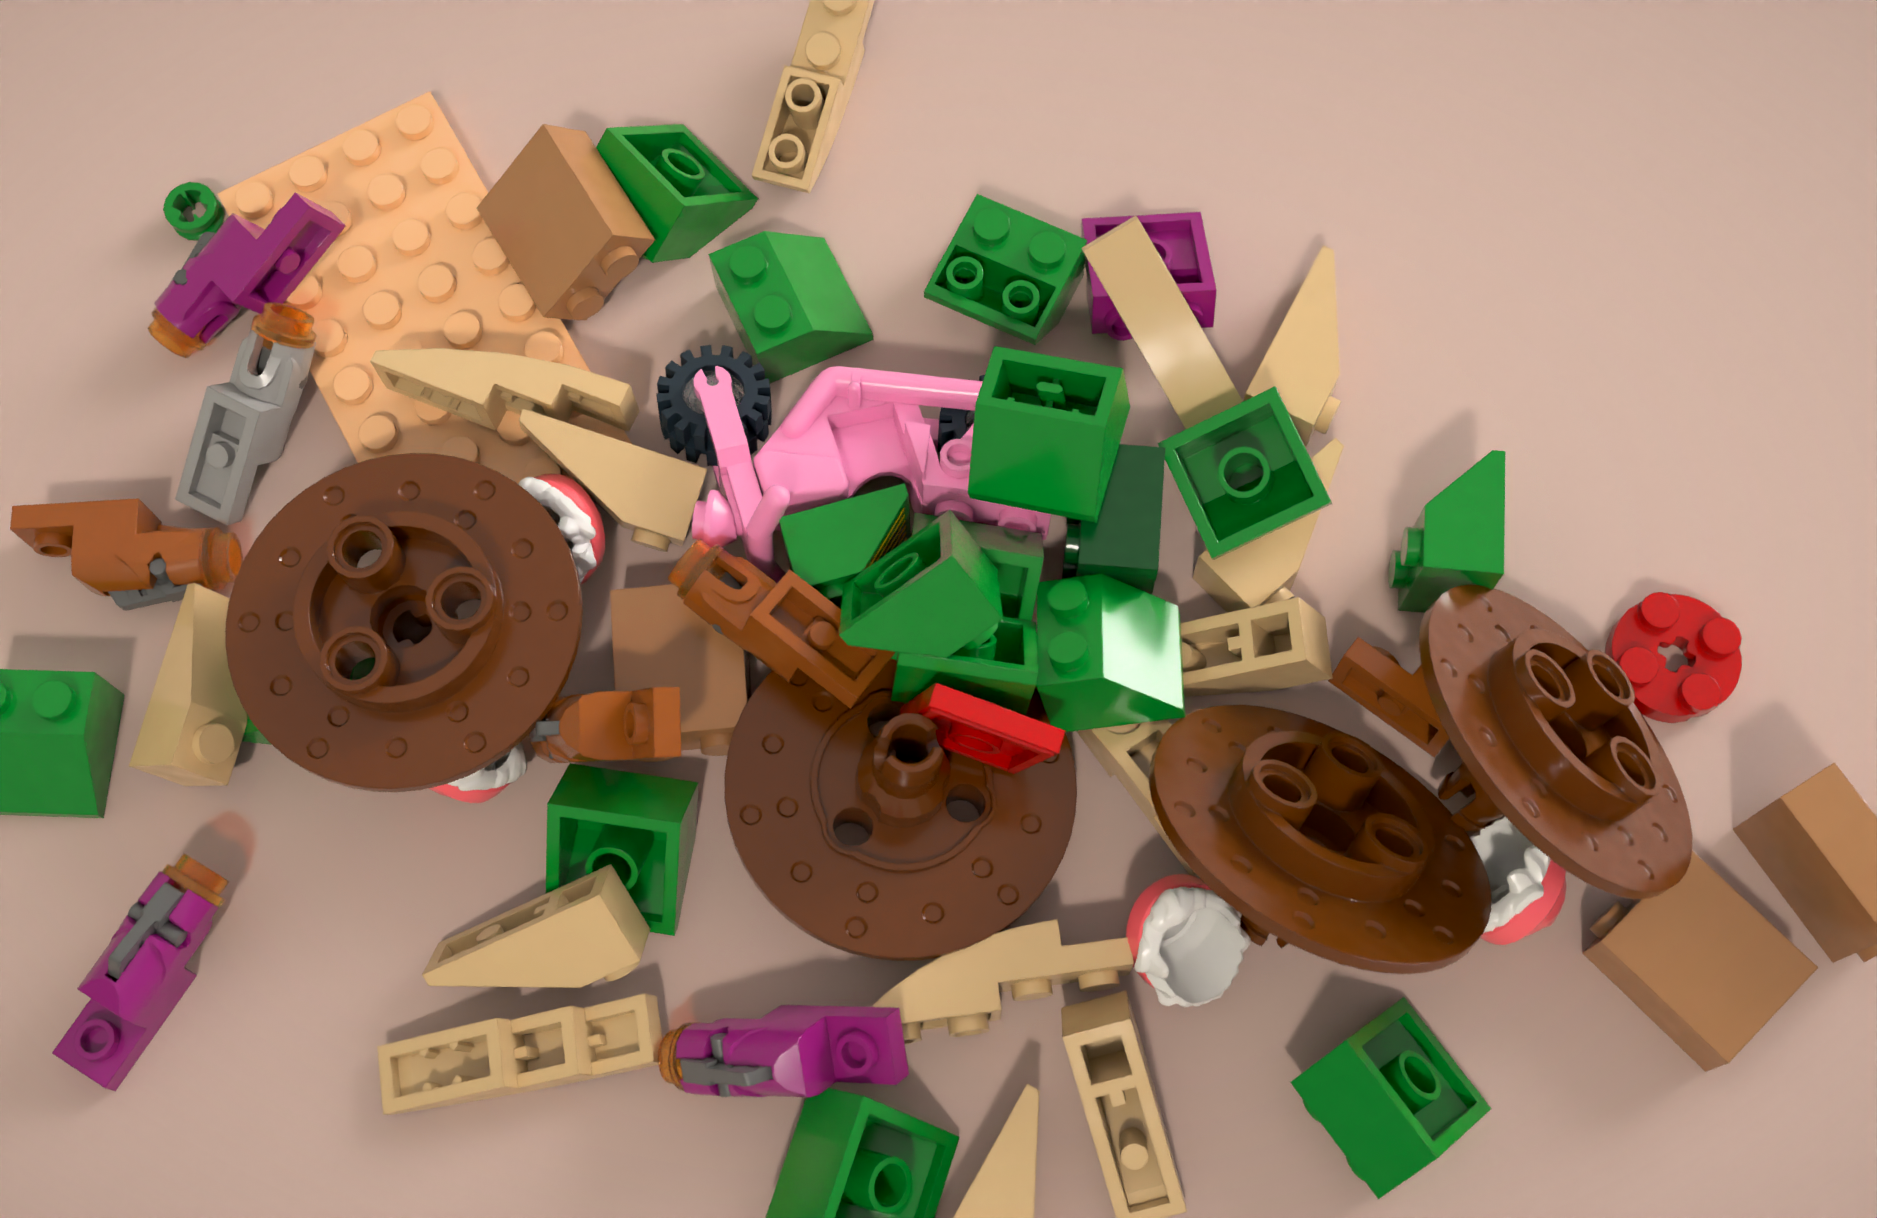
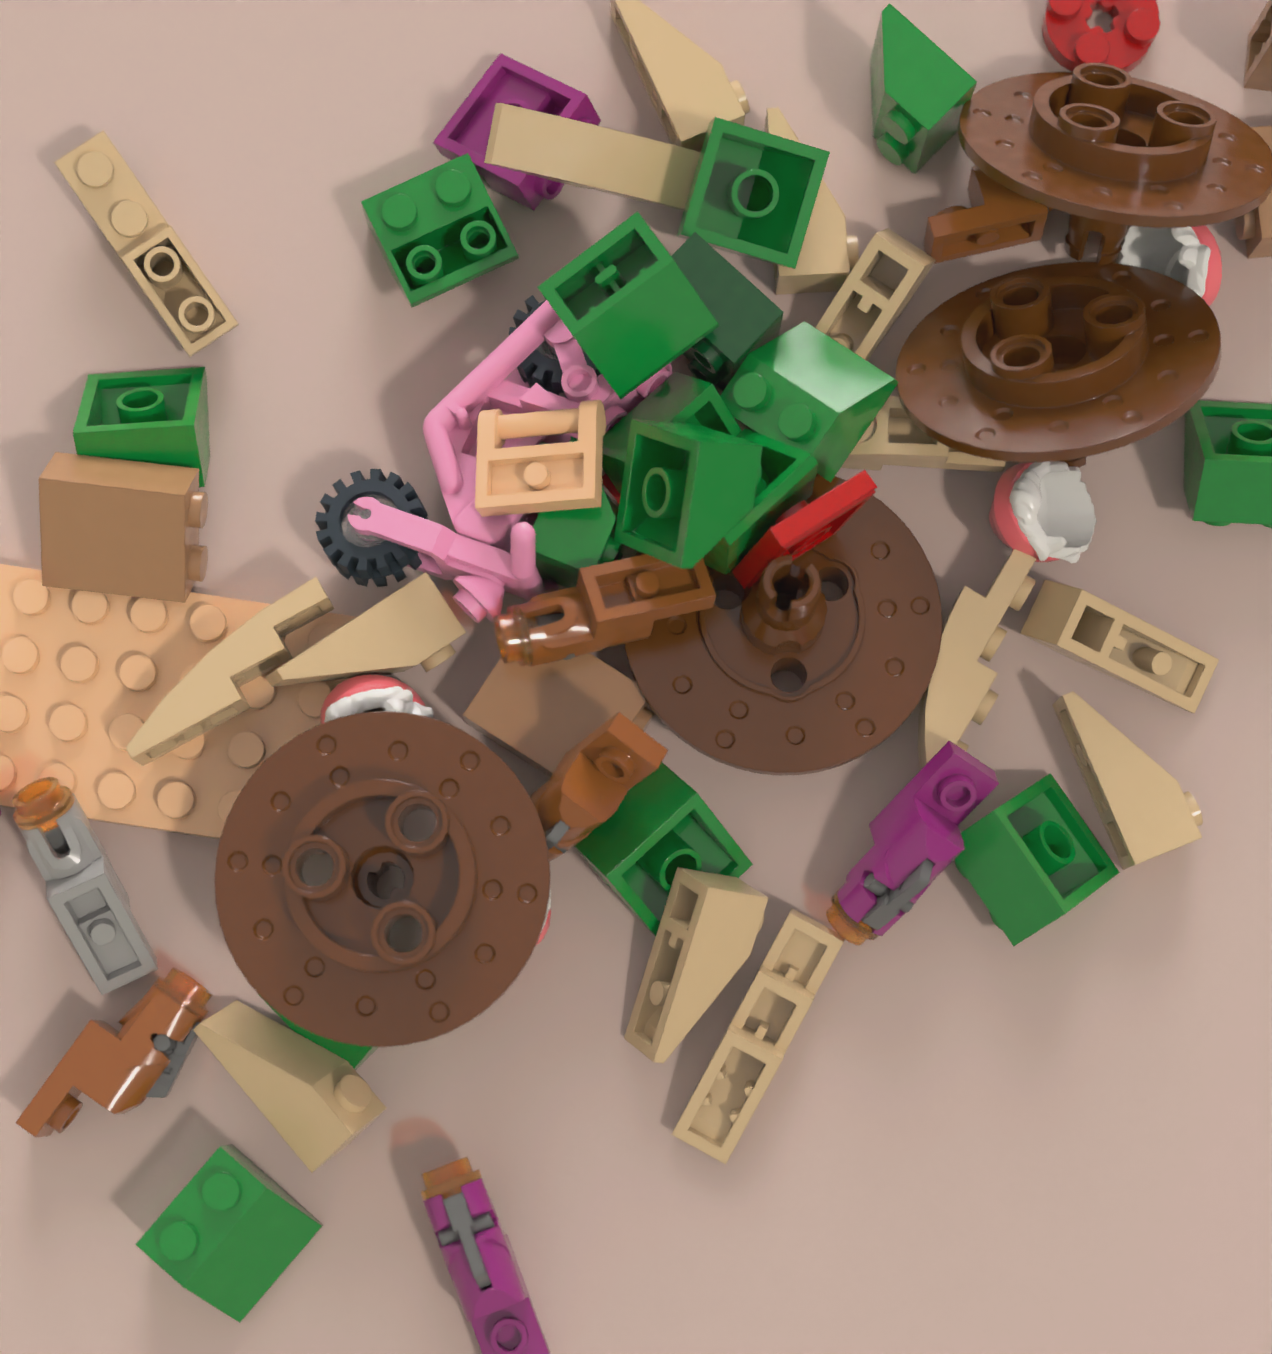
camera: 55 degrees left, 10 degrees up
green slope [708,231,874,384] -> none
none -> light nougat plate [475,399,606,517]

